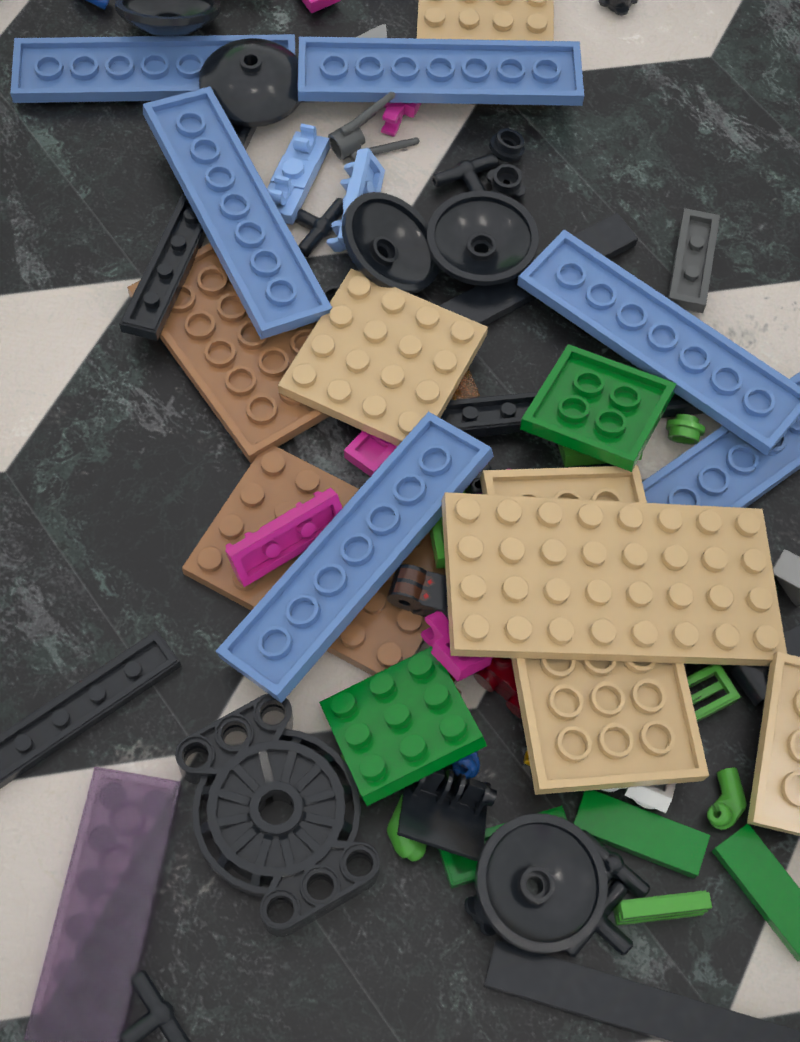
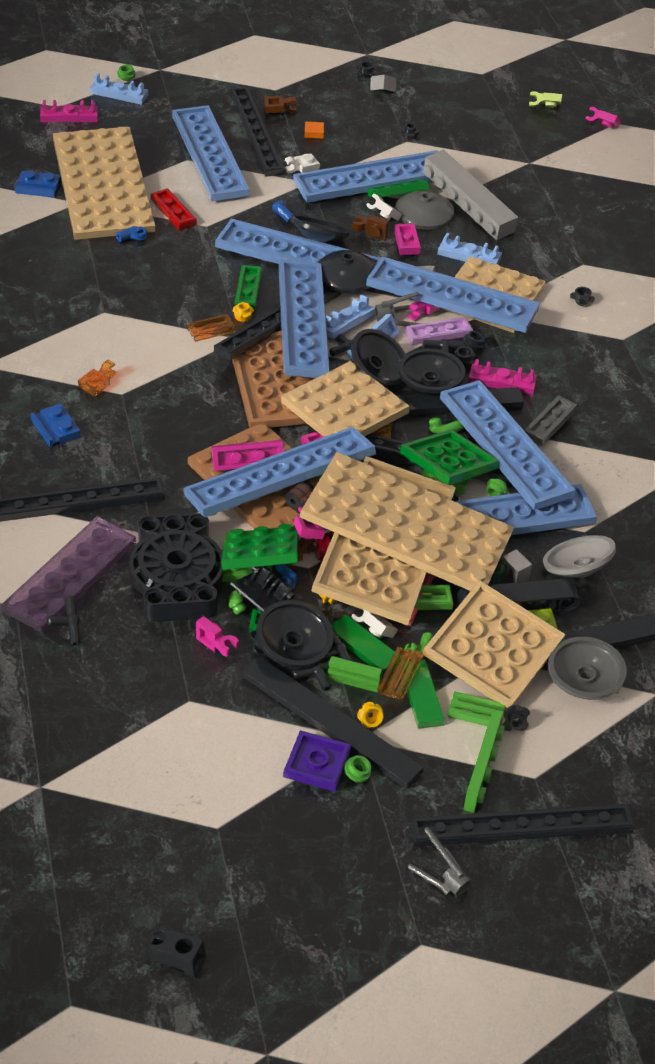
camera: 25 degrees right, 20 degrees down
none -> clear orange tile [187,314,235,342]
none -> dark pink plate [196,616,239,657]
none -> yellow plate [233,302,254,322]
none -> green tile [235,265,262,311]
none -> yellow plate [358,702,383,728]
none -> clear orange tile [377,647,423,700]
none -> lavender tile [405,317,473,345]
none -> bright green arm [429,417,463,434]
none -> dark pink plate [468,359,537,395]

